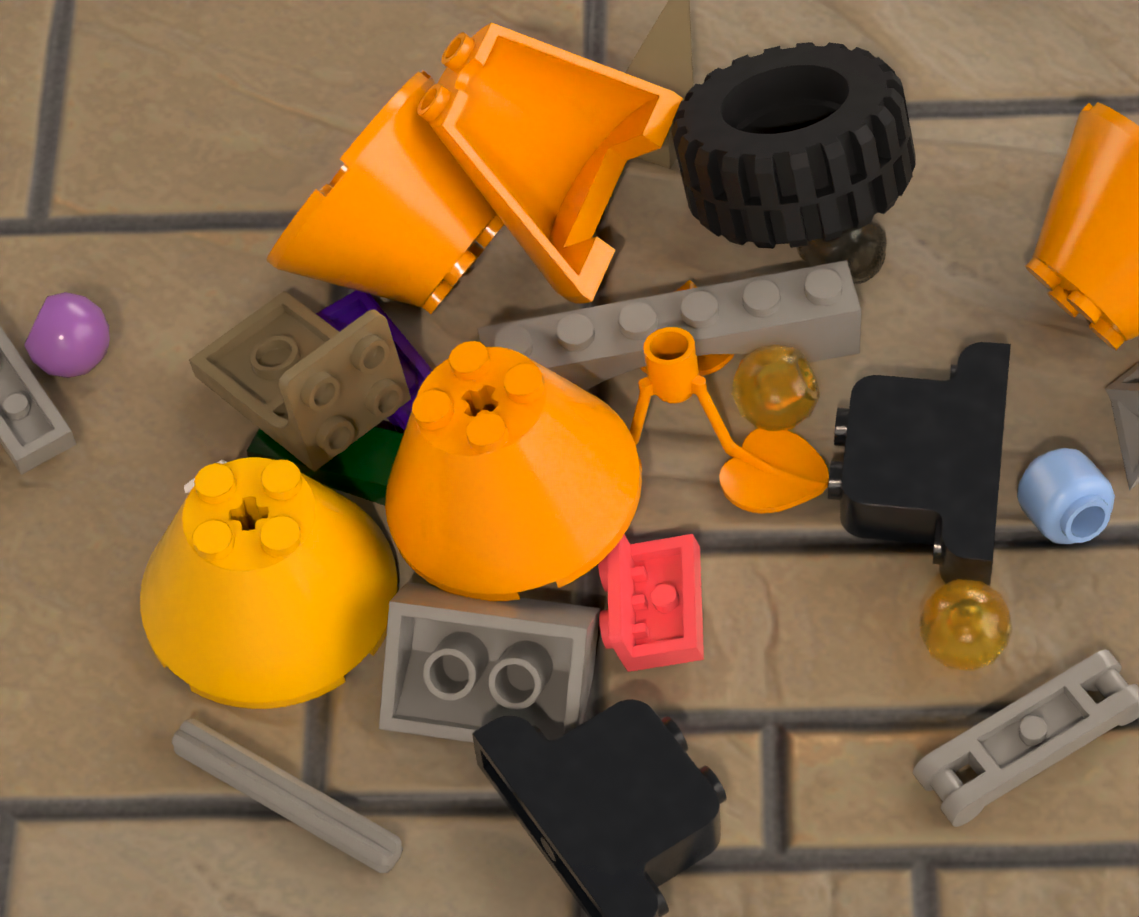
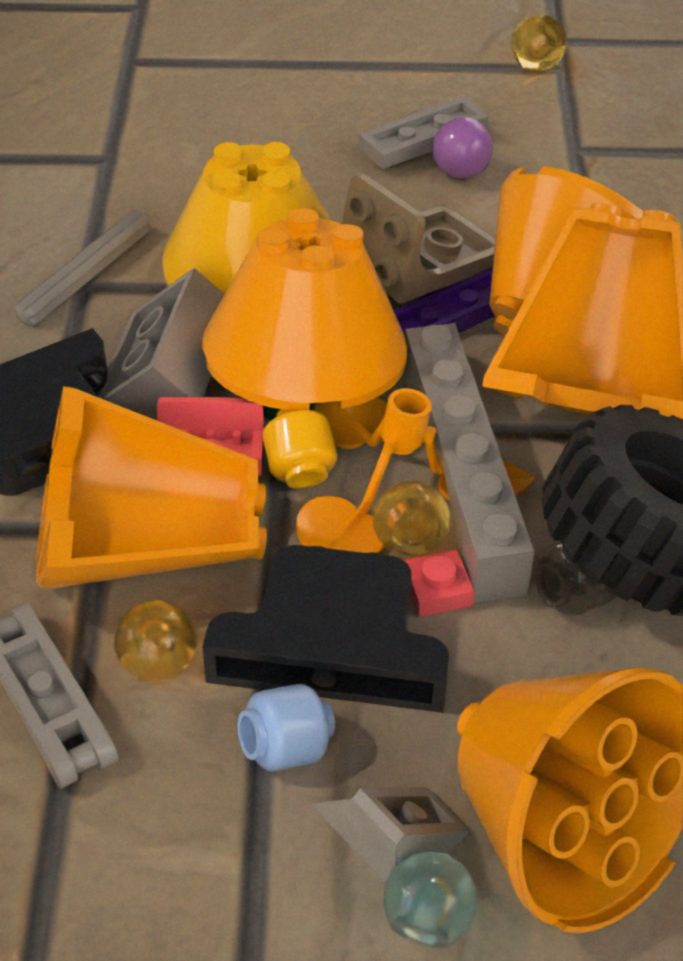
camera: 85 degrees right, 10 degrees down
none -> light orange cone [35,386,267,589]
none -> yellow head [263,409,337,489]
none -> coral plate [404,549,475,617]

